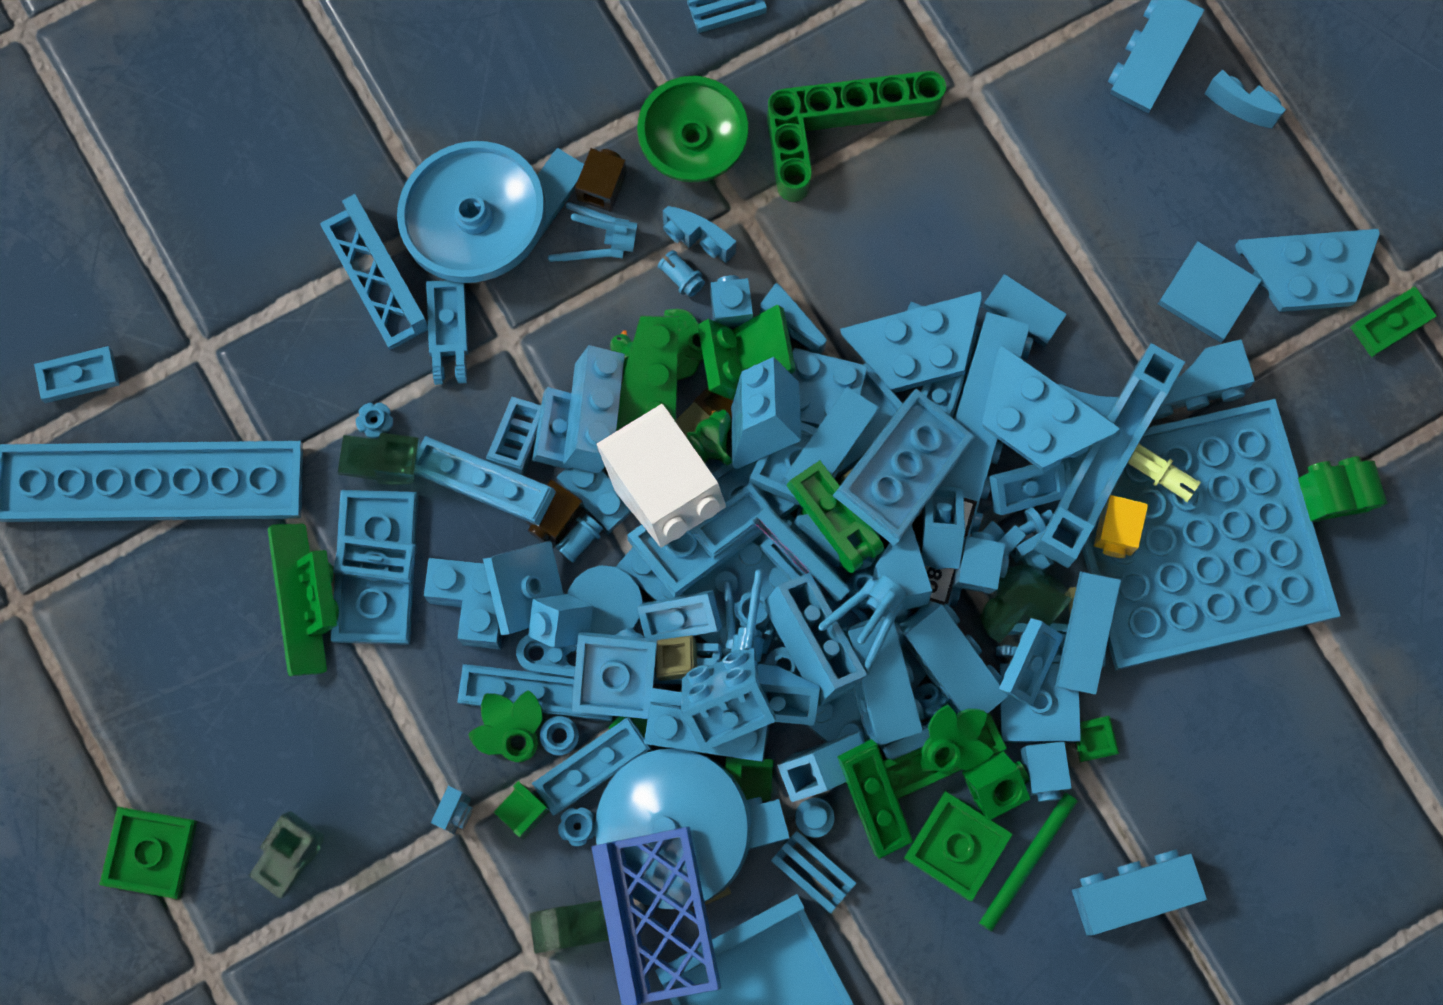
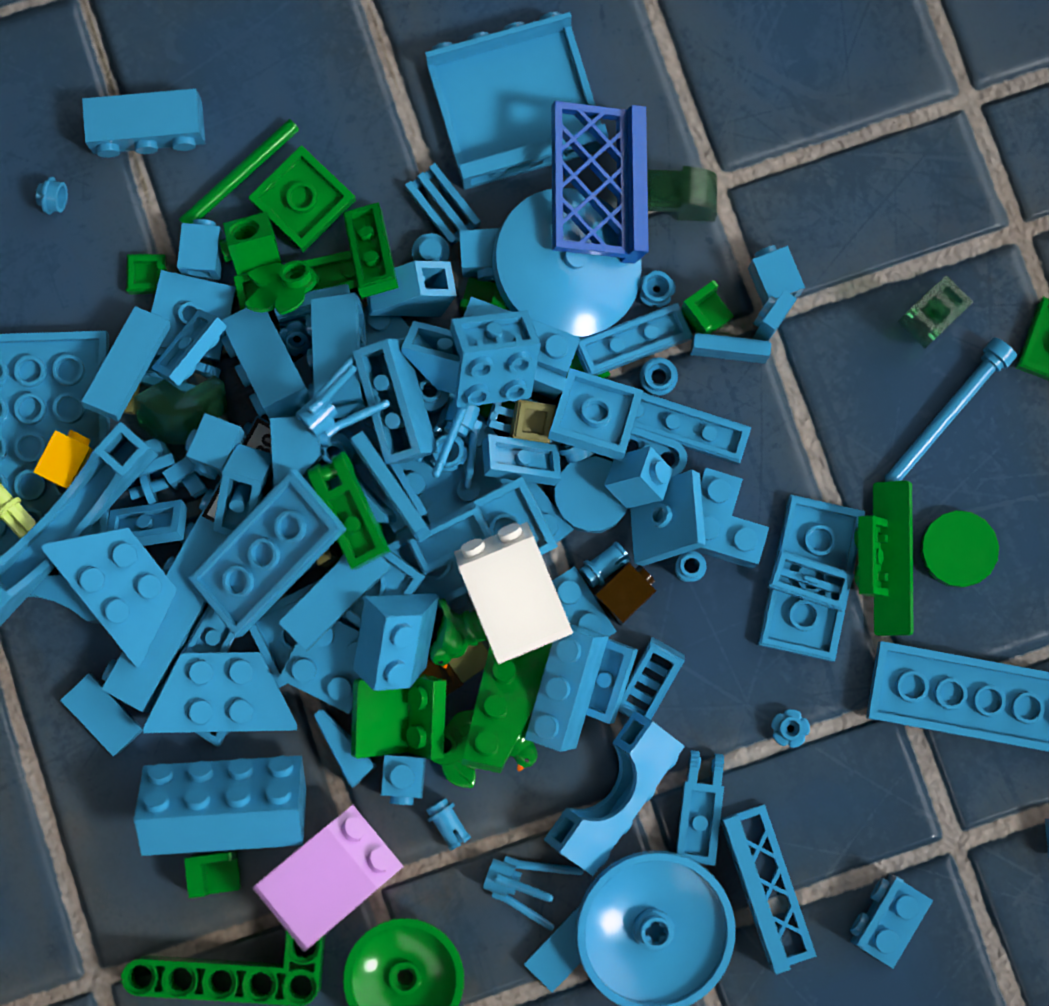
camera: 170 degrees left, 5 degrees up
clear green brick [338,433,419,485] -> none
dark azure tile [408,436,556,526] -> none
green plate [468,690,542,762] -> none
dark brown brick [575,148,627,212] -> none
dark azure slope [663,206,736,263] -> none
none -> dark azure plate [36,177,68,214]
none -> dark azure brick [134,755,307,856]
none -> green panel [184,850,241,899]
none -> lavender slope [253,805,404,951]
none -> dark azure arch [544,711,685,876]
none -> dark azure pin [675,551,706,582]
none -> dark azure tile [690,333,772,364]
none -> dark azure brick [748,245,805,306]
none -> dark azure bracket [850,874,933,969]
none -> dark azure piece [885,337,1017,482]
none -> green tile [920,510,999,588]

